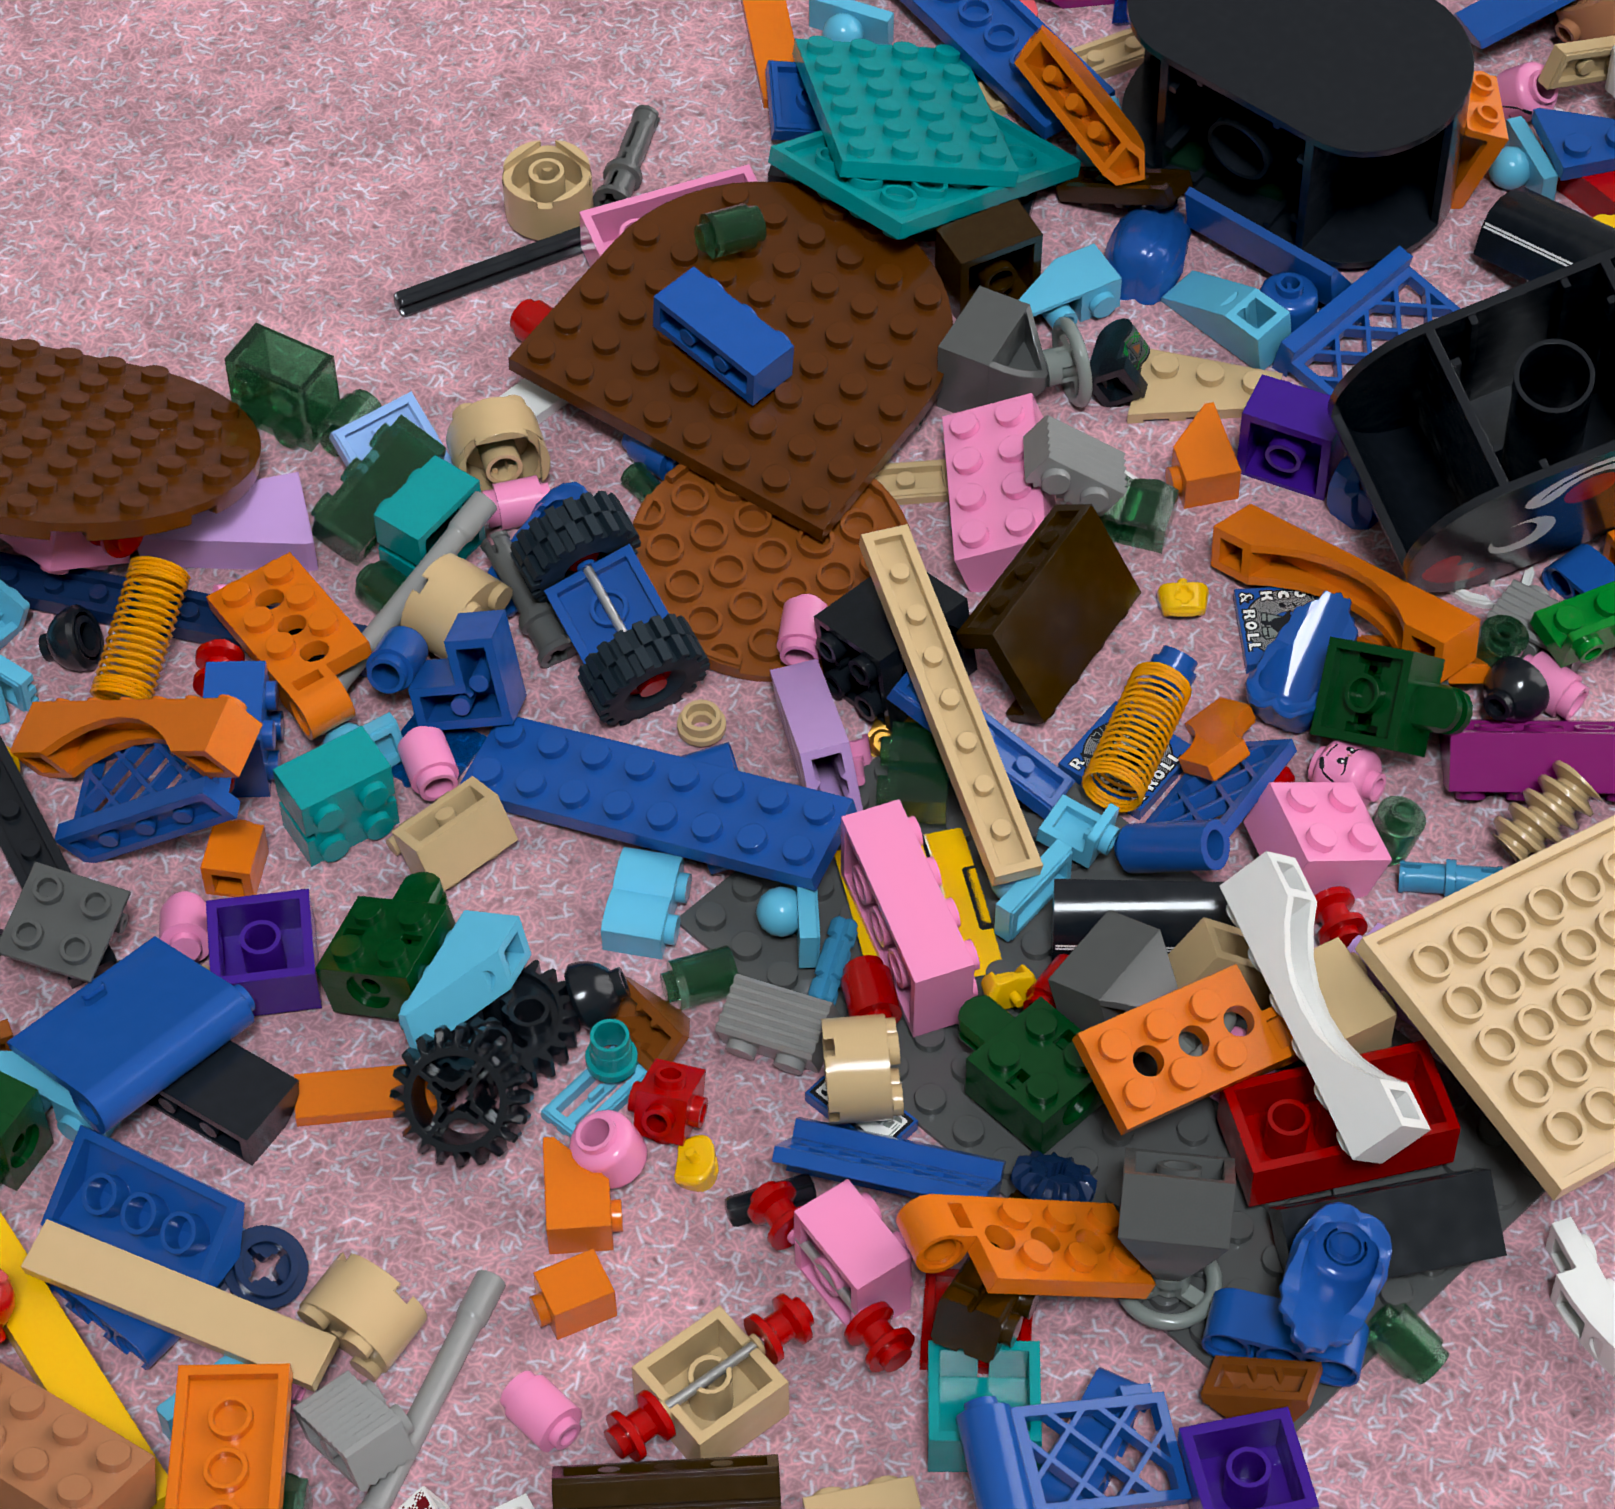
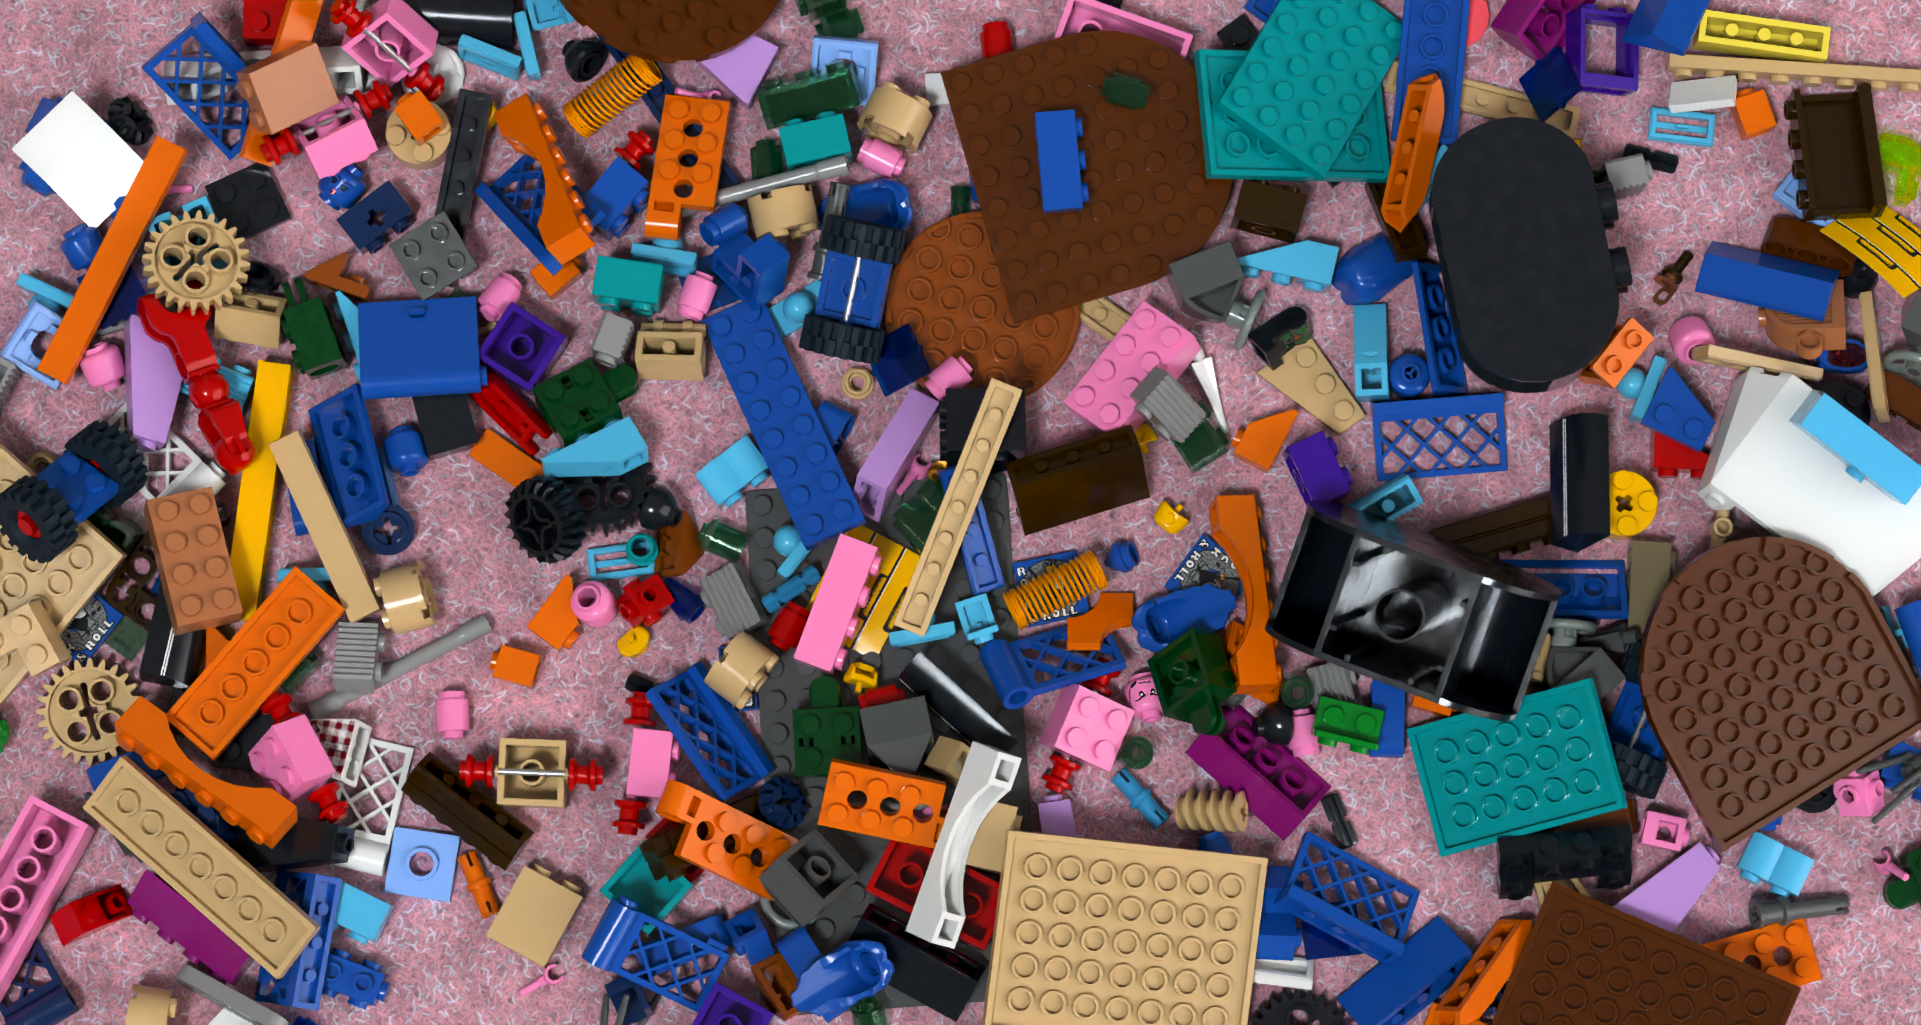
camera: 35 degrees right, 30 degrees up
none -> blue head [383,426,429,477]
none -> red hinge [470,371,553,456]
none -> light grey brick [590,312,637,370]
none -> clear blue cone [663,577,706,624]
none -> blue brick [723,908,775,966]
none -> medium azure tile [768,280,821,339]
none -> clear blue piece [870,323,932,397]

